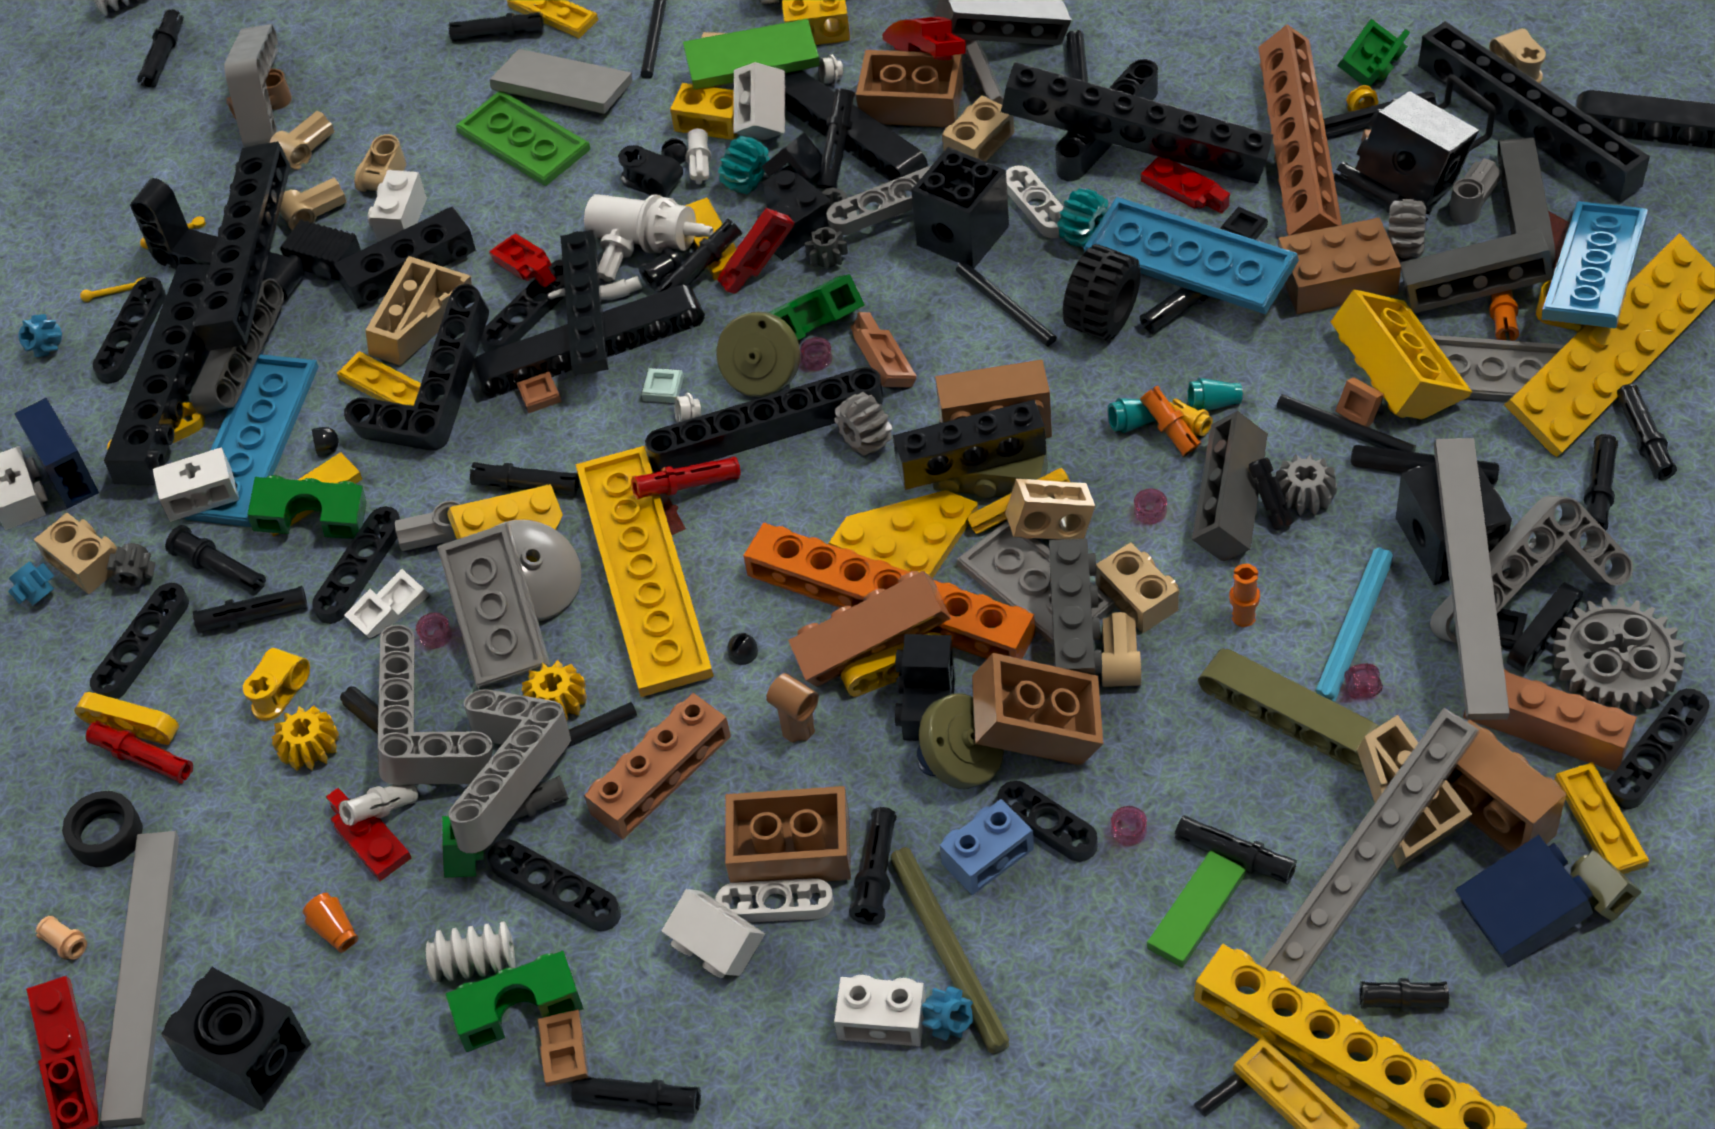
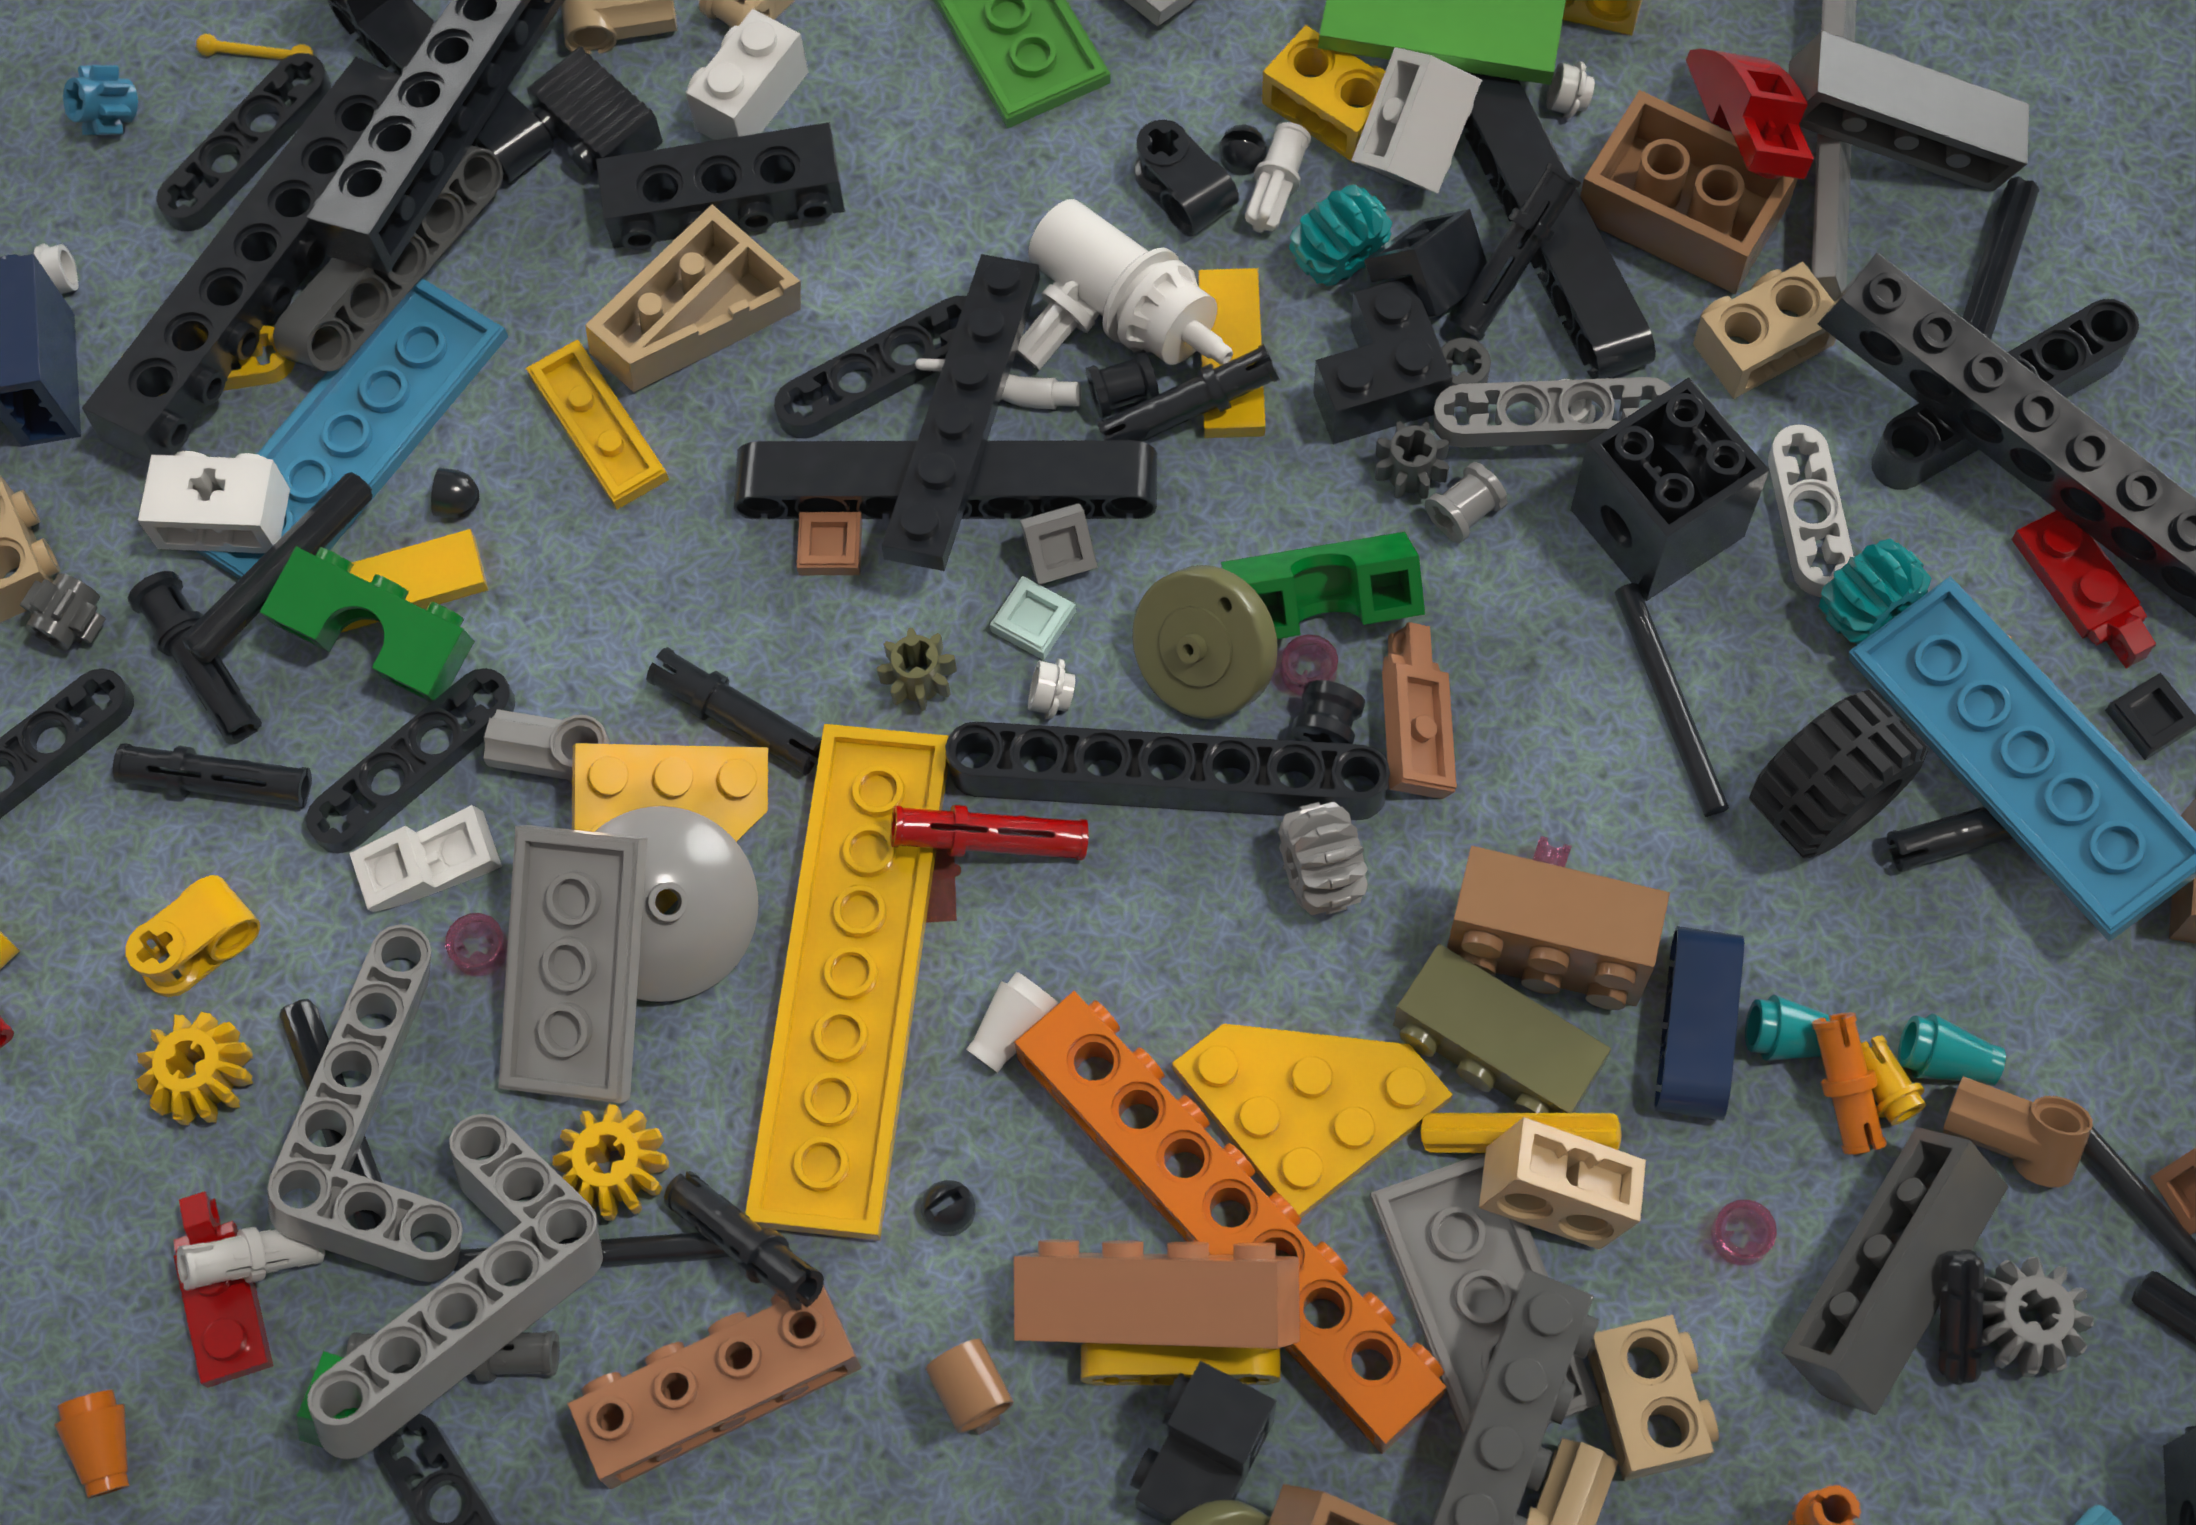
camera: 20 degrees right, 15 degrees up
black beam [344,284,489,450] -> none
red hinge [489,233,556,287] -> none
red hinge [717,208,794,294] -> none
black brick [893,399,1046,490] -> none
none -> black axle [182,472,373,663]
none -> black pin [664,1171,824,1310]
none -> olive gear [877,628,957,711]
none -> white cone [966,971,1058,1073]
none -> light grey tile [1020,503,1098,585]
none -> black wheel [1291,680,1365,744]
none -> light grey bush [1425,462,1508,543]
none -> dark blue beam [1655,926,1744,1121]
none -> medium nougat piece [1943,1076,2093,1187]

